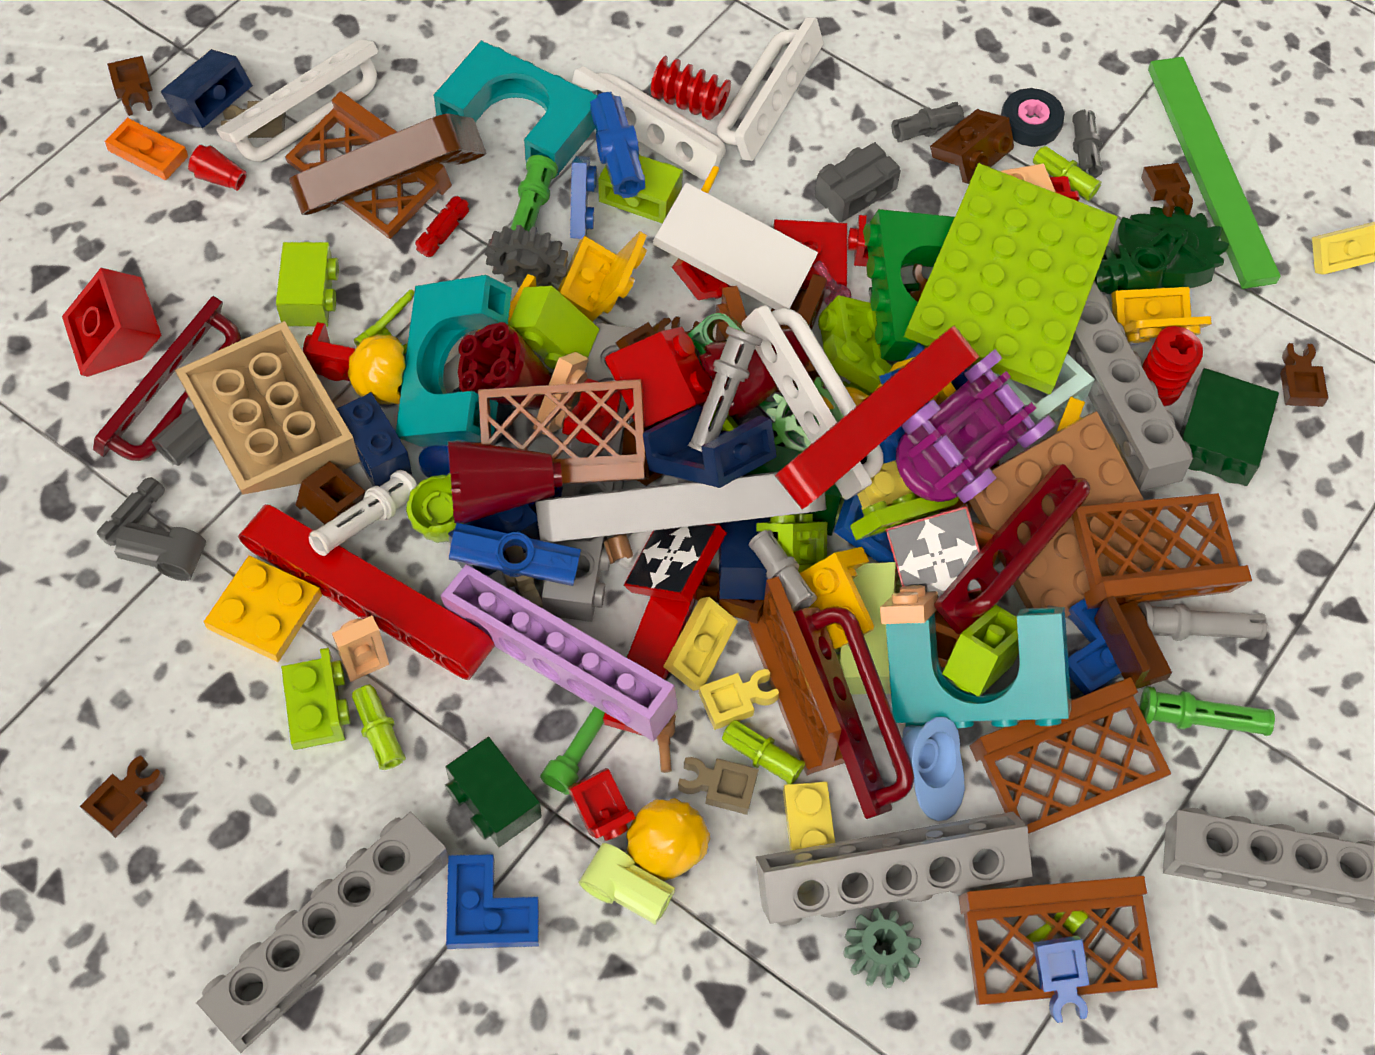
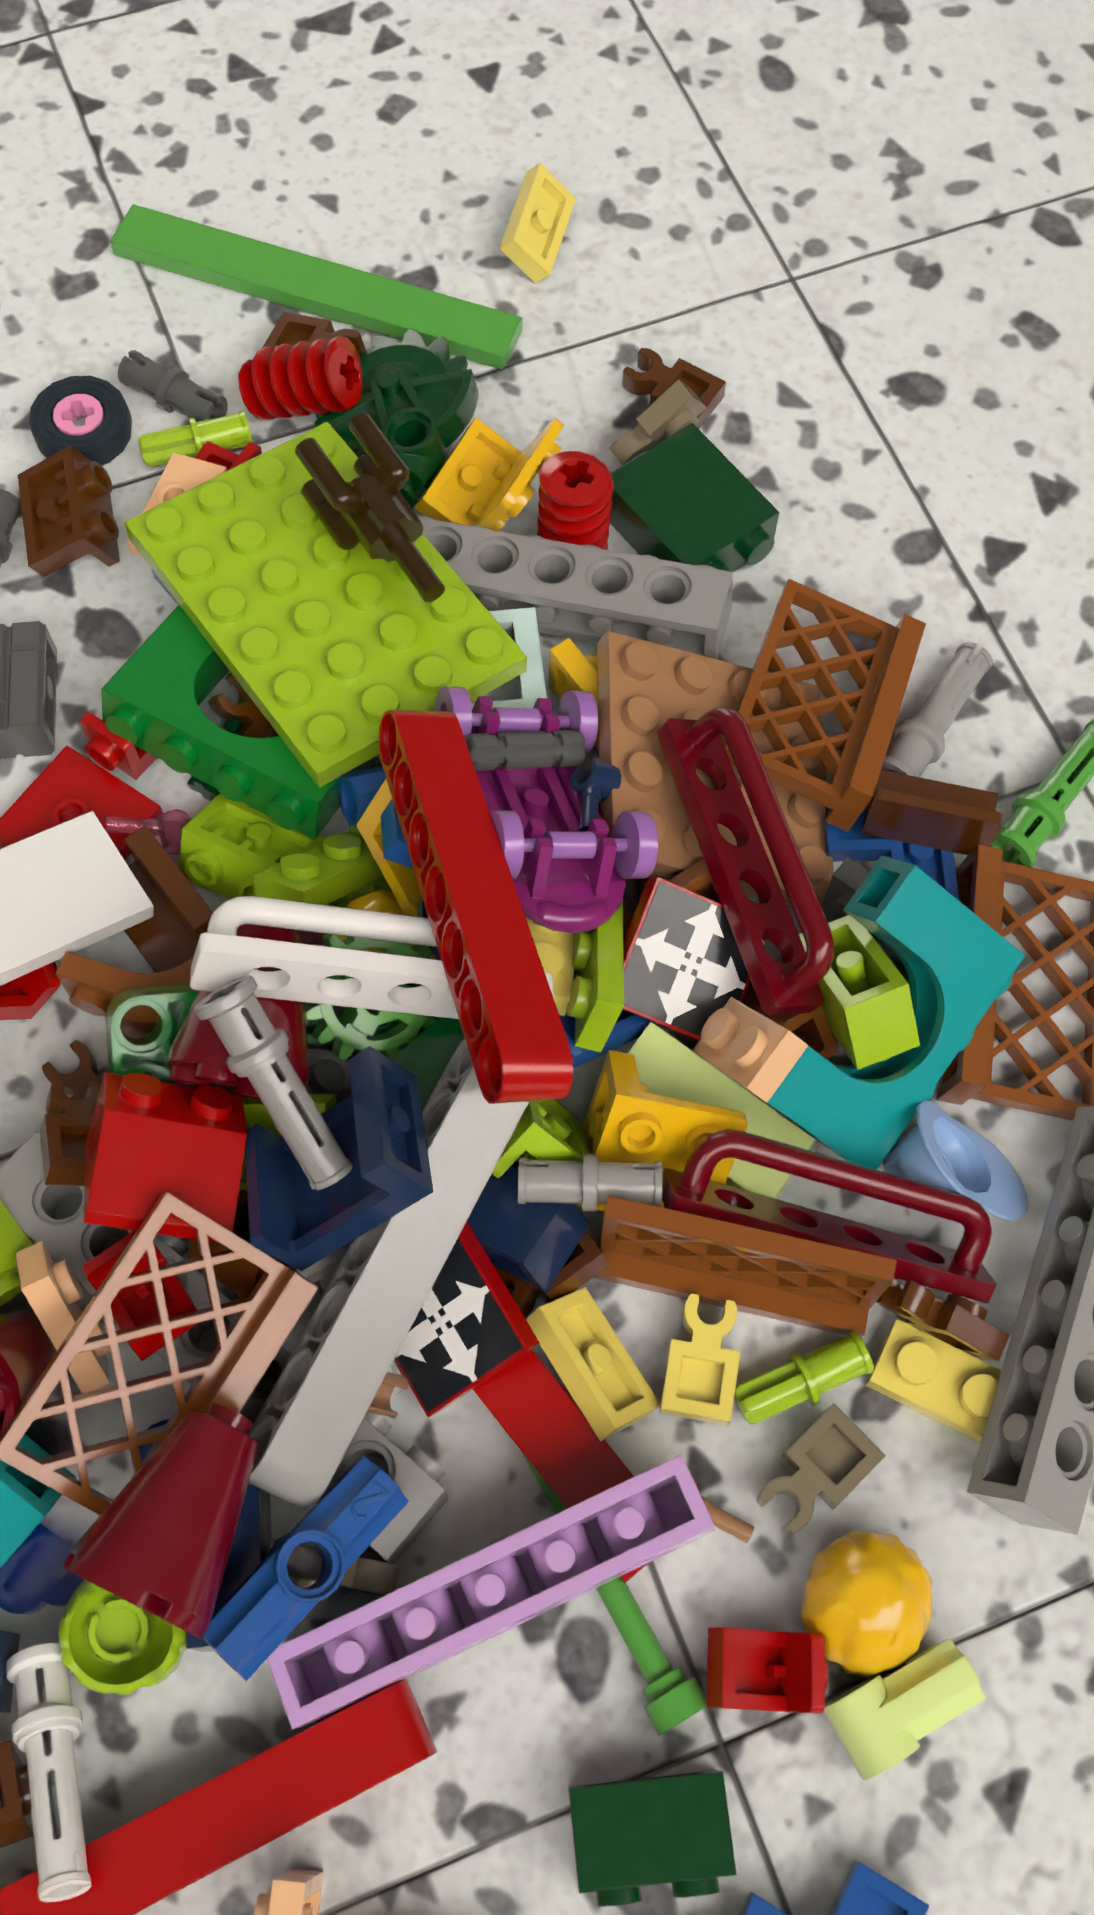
camera: 55 degrees left, 5 degrees up
none -> red piece [238,336,363,420]
none -> dark brown plant [295,413,445,602]
none -> dark grey axle [464,730,586,771]
none -> dark blue hand [569,757,621,832]
none -> dark tan plate [609,379,707,465]
none -> reddish brown plate [876,1279,1009,1361]

